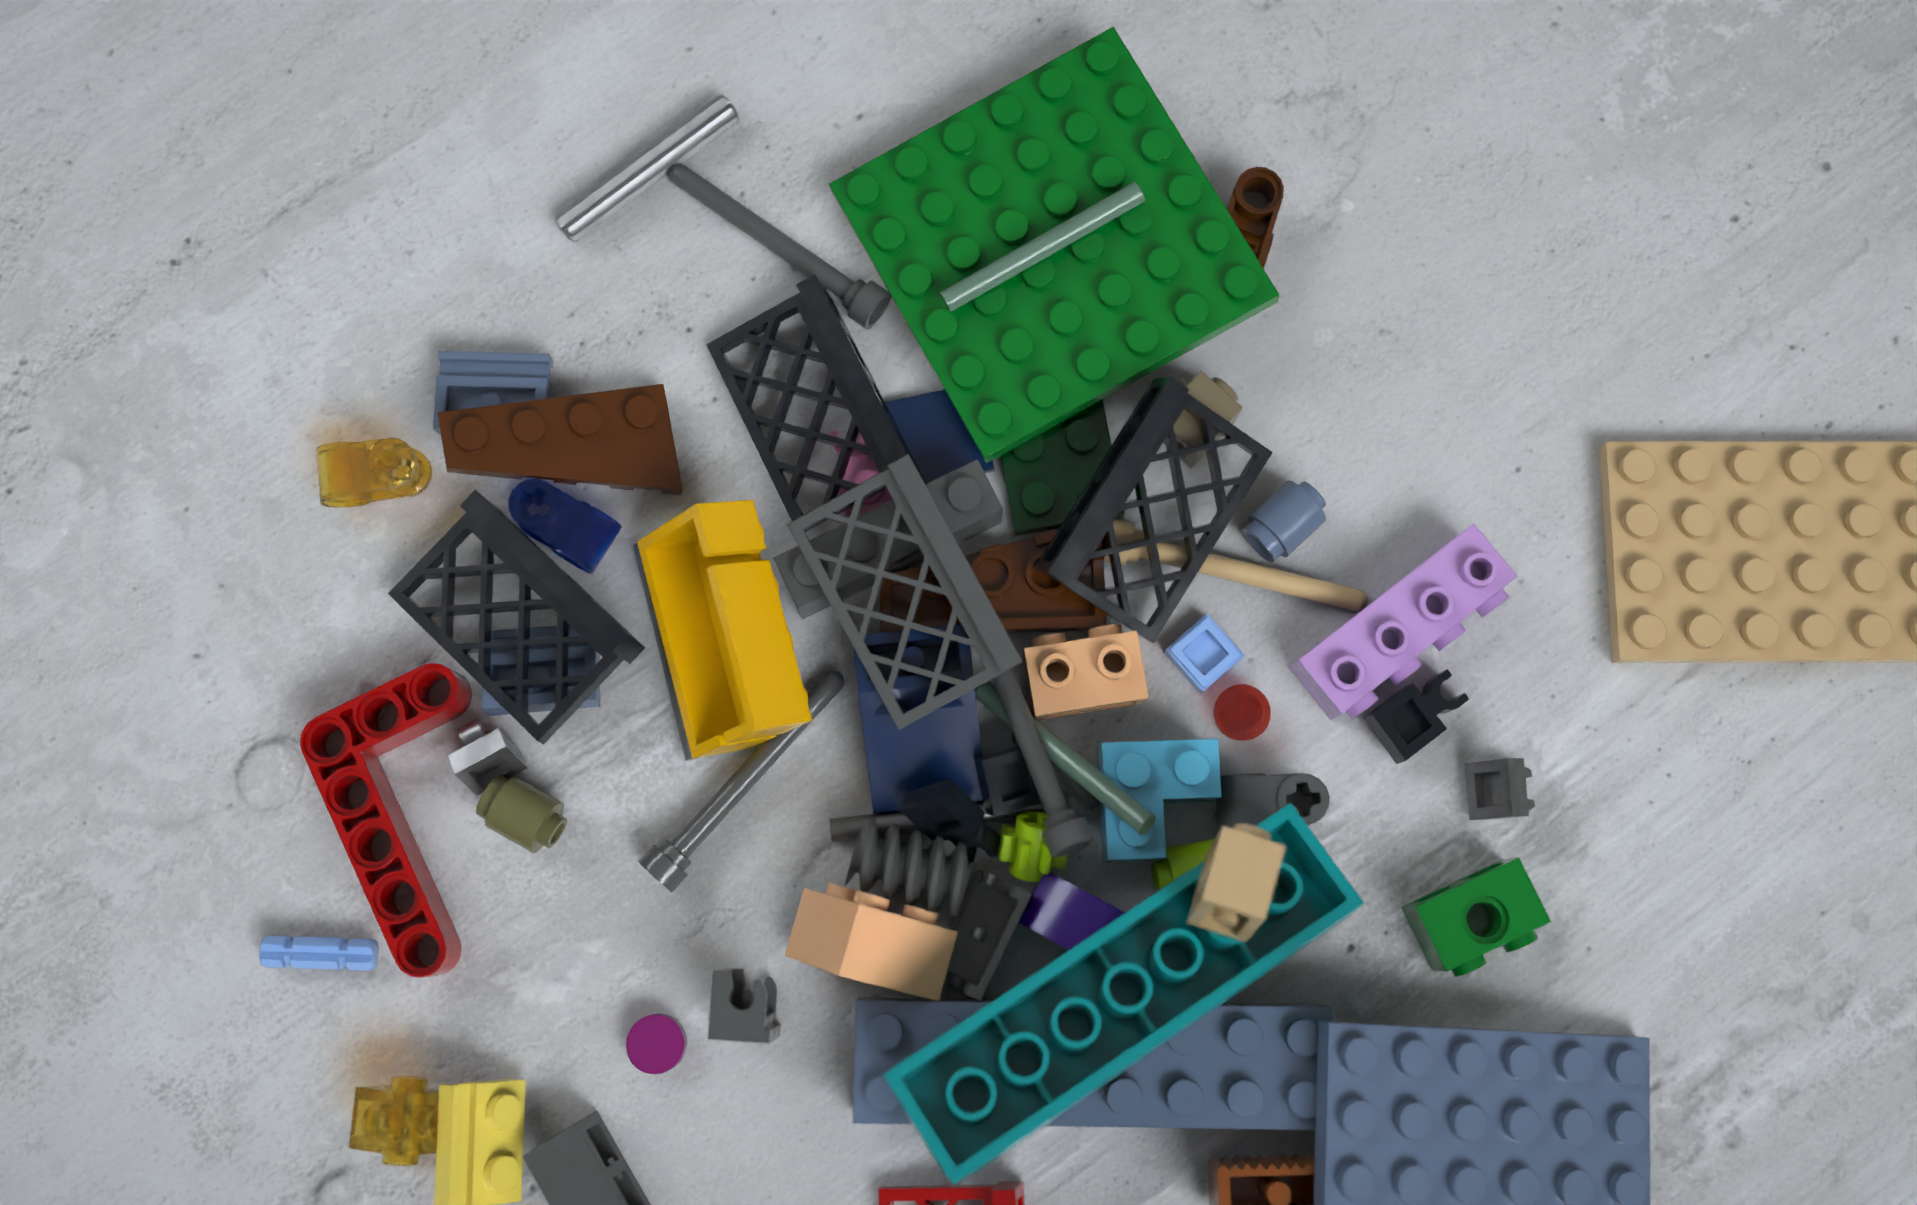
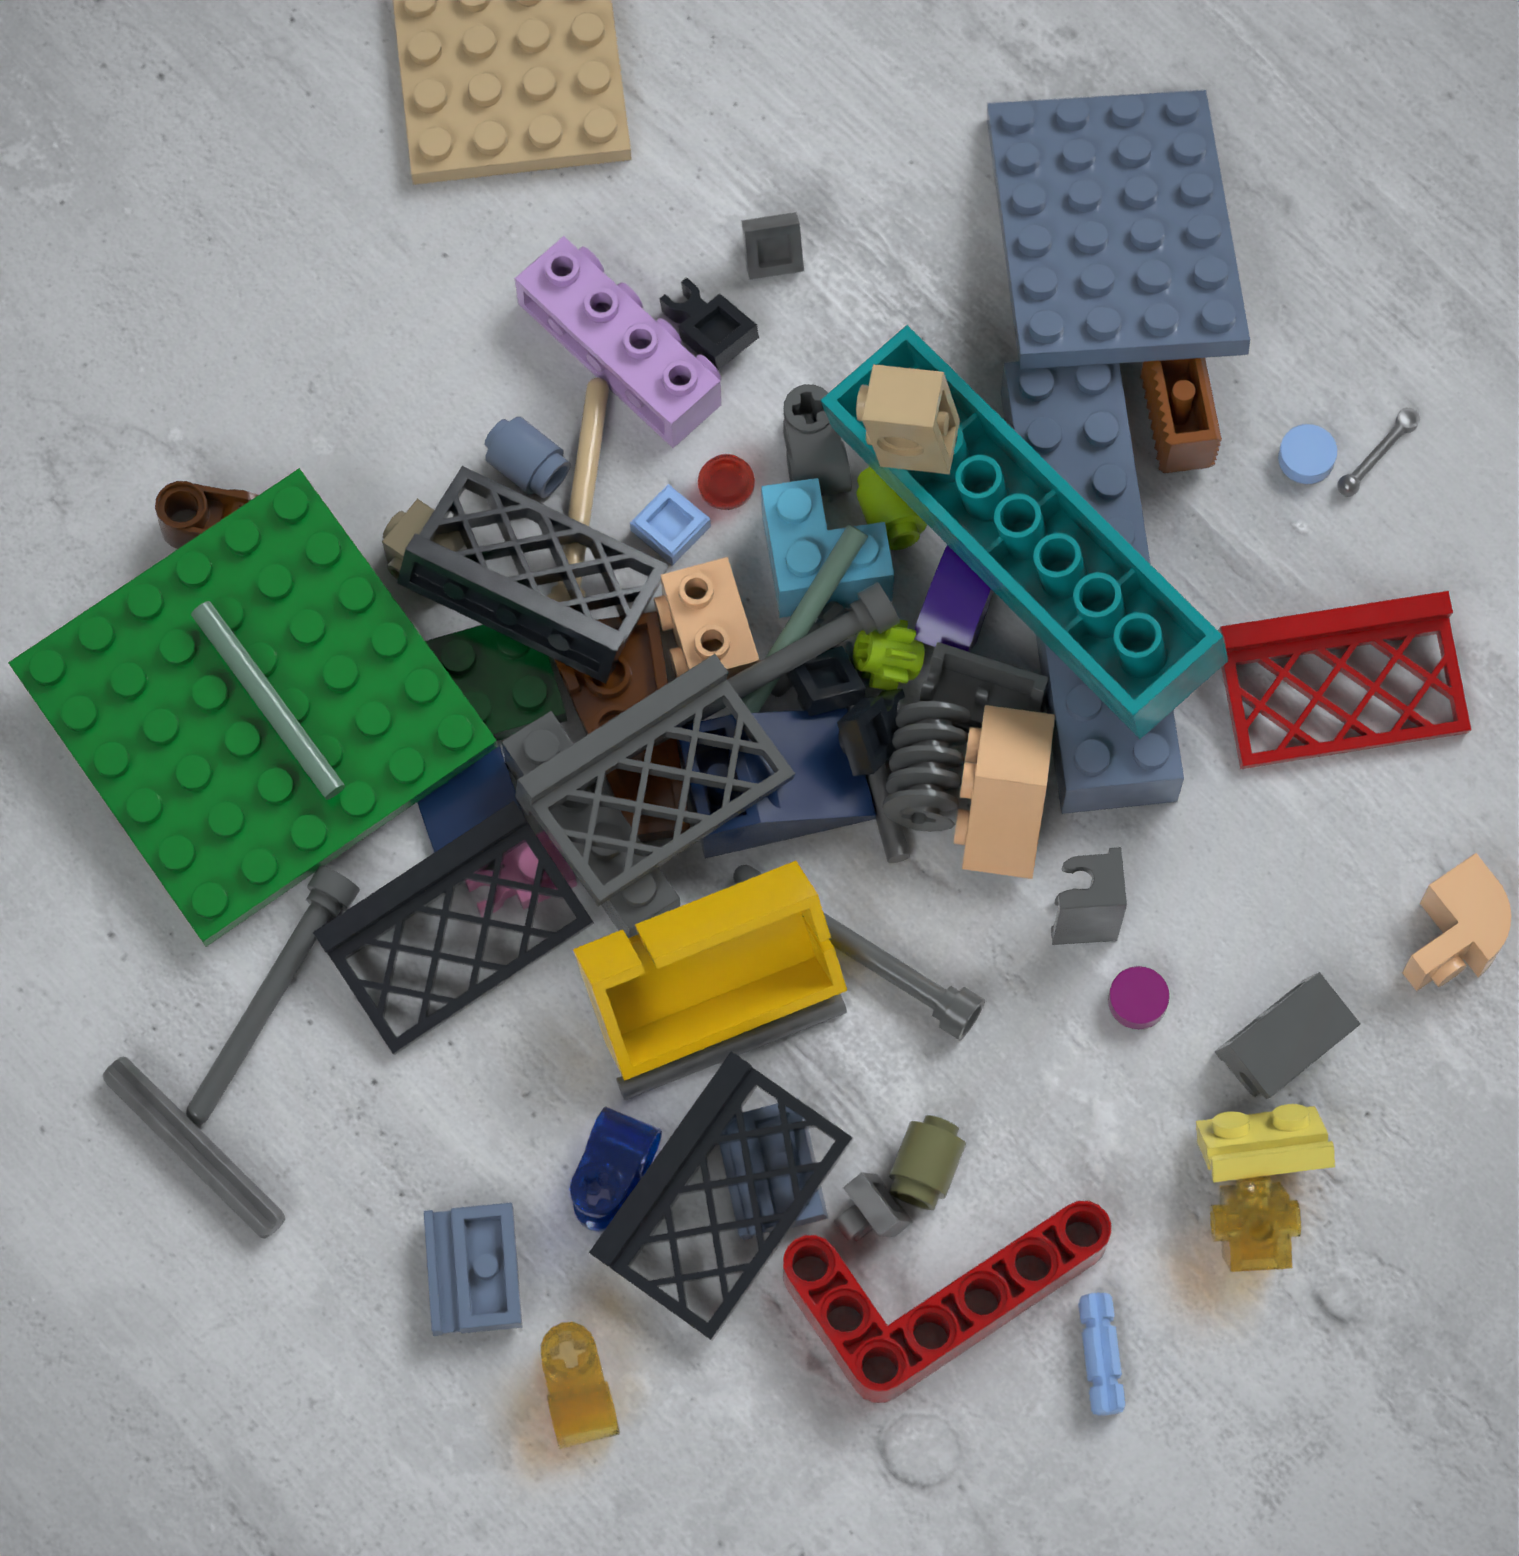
camera: 95 degrees left, 10 degrees down
reddish brown wing [437,384,683,495] -> none
green brick [1401,857,1551,977] -> none

